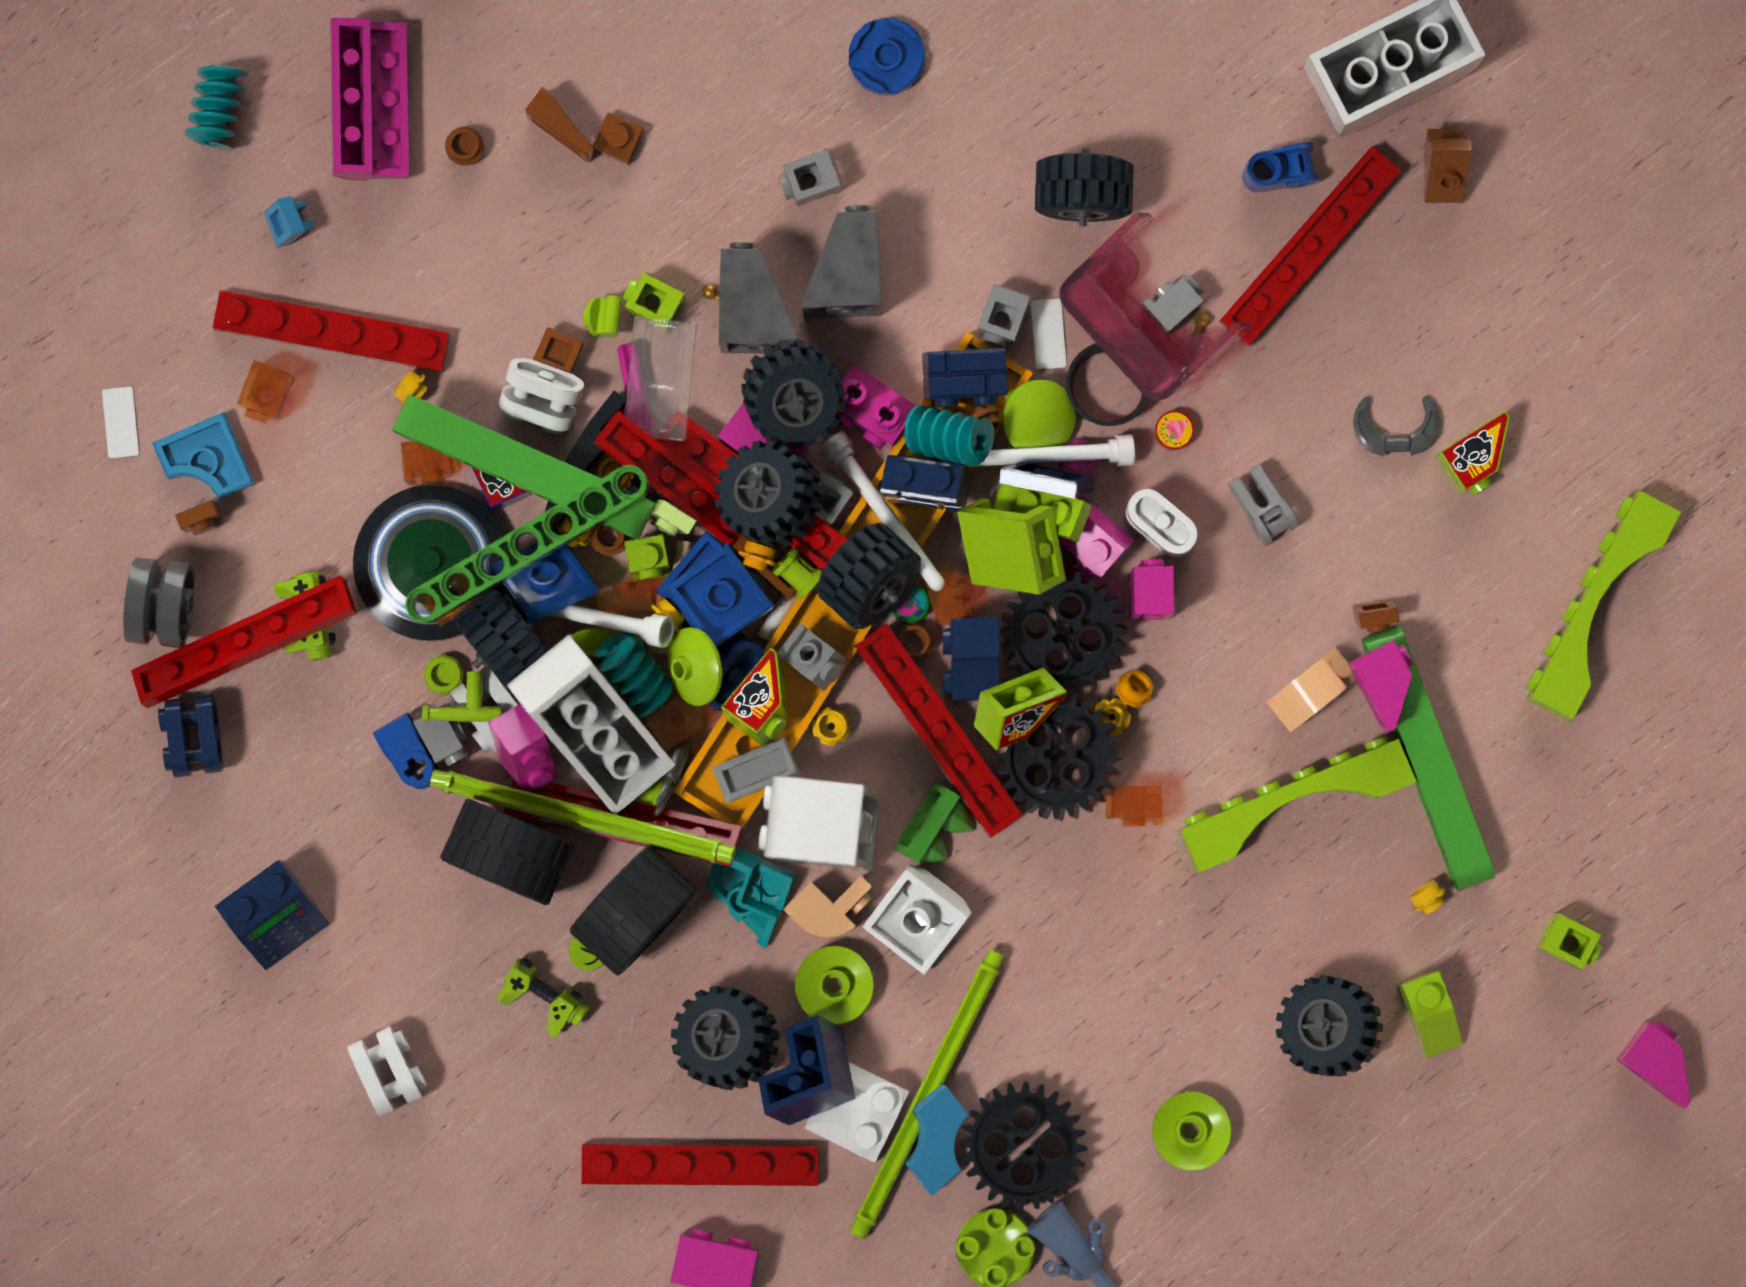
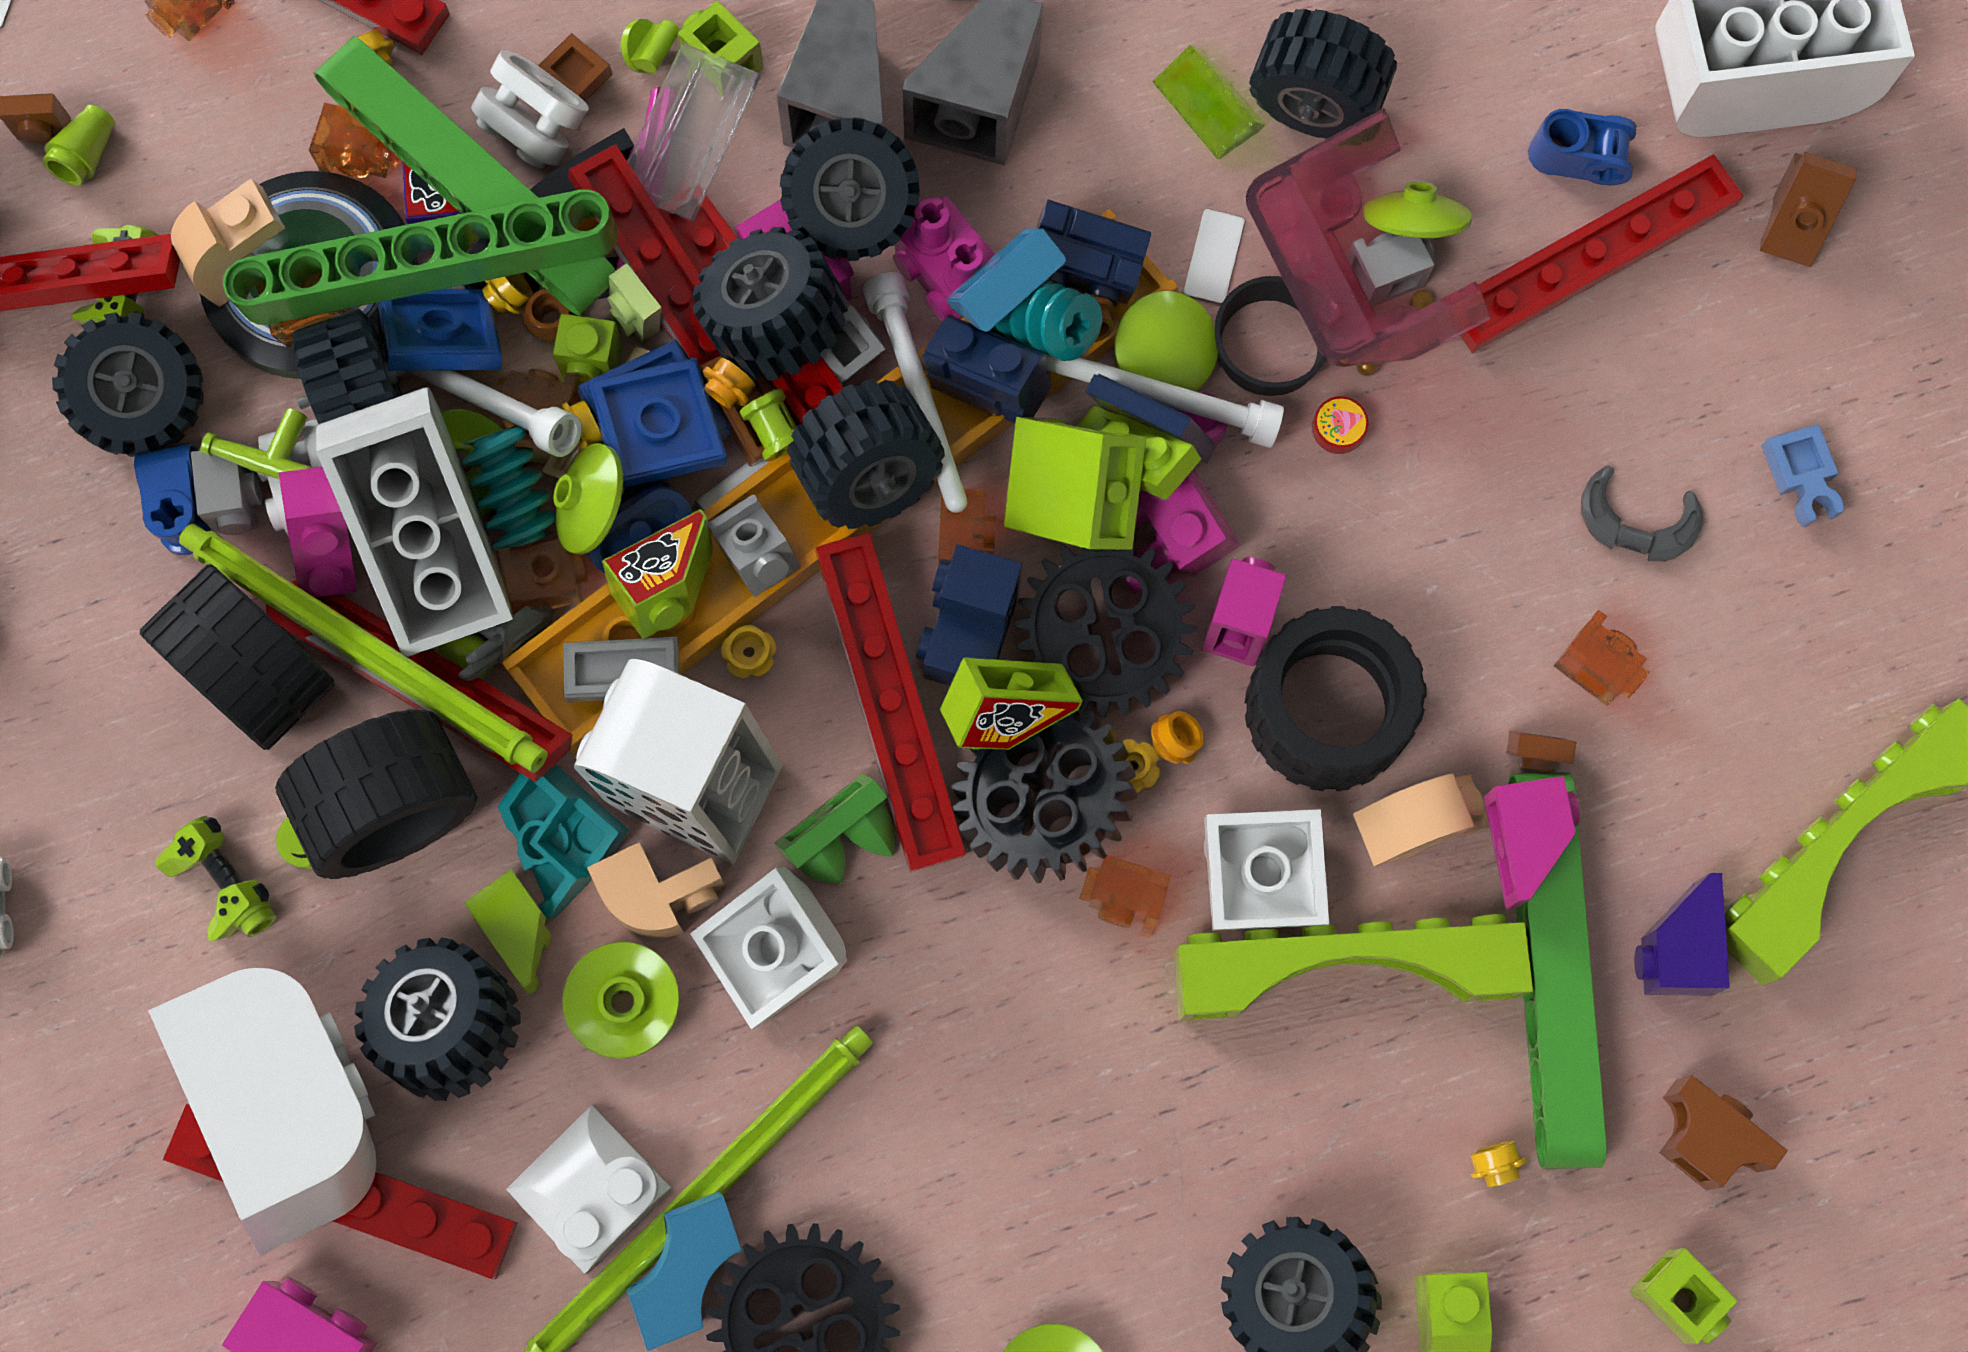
camera: 15 degrees right, 10 degrees down
dark azure tile [152,412,256,500] -> none
lime tile [424,655,464,695] -> none
dark blue brick [758,1015,856,1126] -> none
tile [892,584,929,623] -> none
dark orange plate [896,622,934,662] -> none
light grey brick [977,284,1030,348] -> none
white brick [1125,489,1197,558] -> none
light grey piece [1228,464,1299,546] -> none
slope [1435,411,1510,496] -> none
none -> lime cone [42,104,115,186]
none -> black wheel [52,312,204,457]
none -> white brick [148,968,377,1256]
none -> light nougat brick [171,178,285,307]
none -> lime slope [464,869,552,995]
none -> dark azure slope [946,228,1066,332]
none -> clear neon green slope [1152,44,1265,159]
none -> white slope [1204,809,1329,931]
none -> black tyre [1244,606,1427,792]
none -> lime dish [1363,182,1472,238]
none -> clear orange brick [1553,610,1650,706]
none -> dark purple slope [1634,873,1730,996]
none -> dark orange brick [1659,1075,1788,1190]
none -> medium blue plate [1761,424,1844,527]

